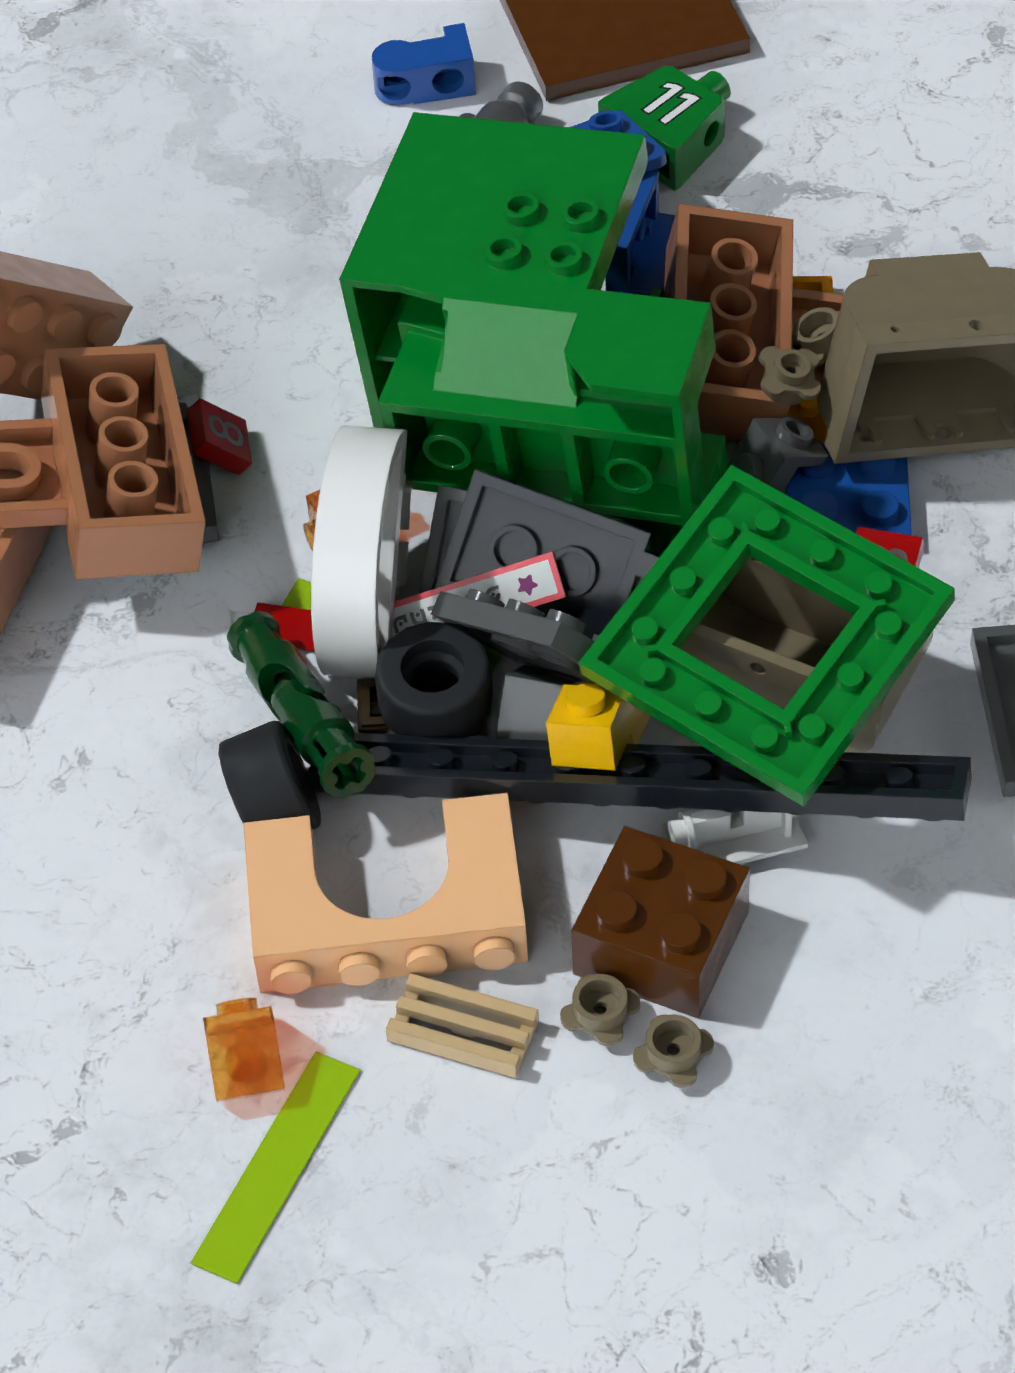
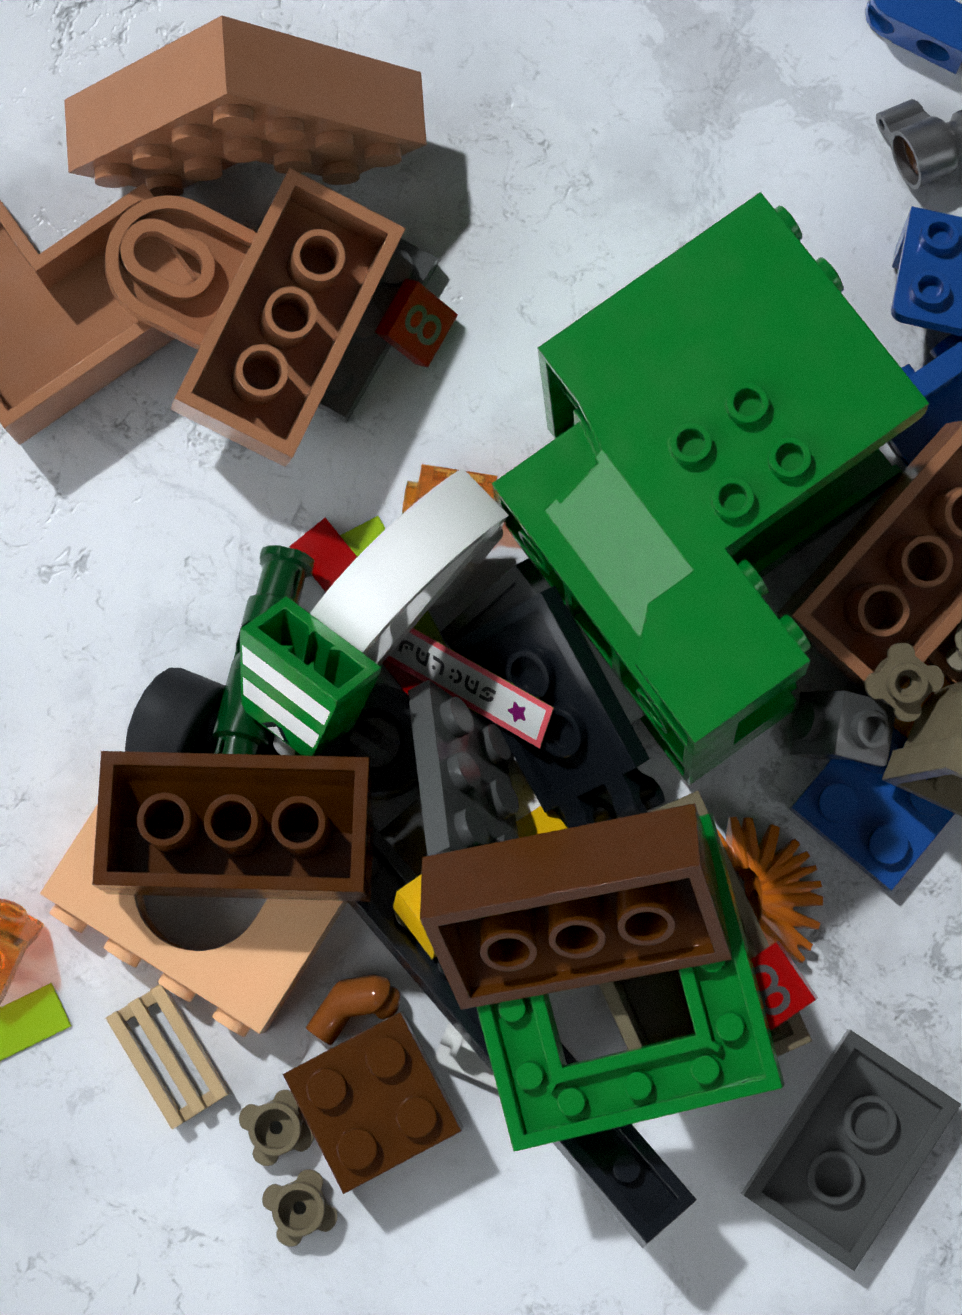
camera: 40 degrees right, 30 degrees up
none -> reddish brown slope [92,751,373,901]
none -> green torso [240,596,381,756]
none -> dark orange arm [305,974,401,1046]
none -> reddish brown slope [420,803,732,1010]

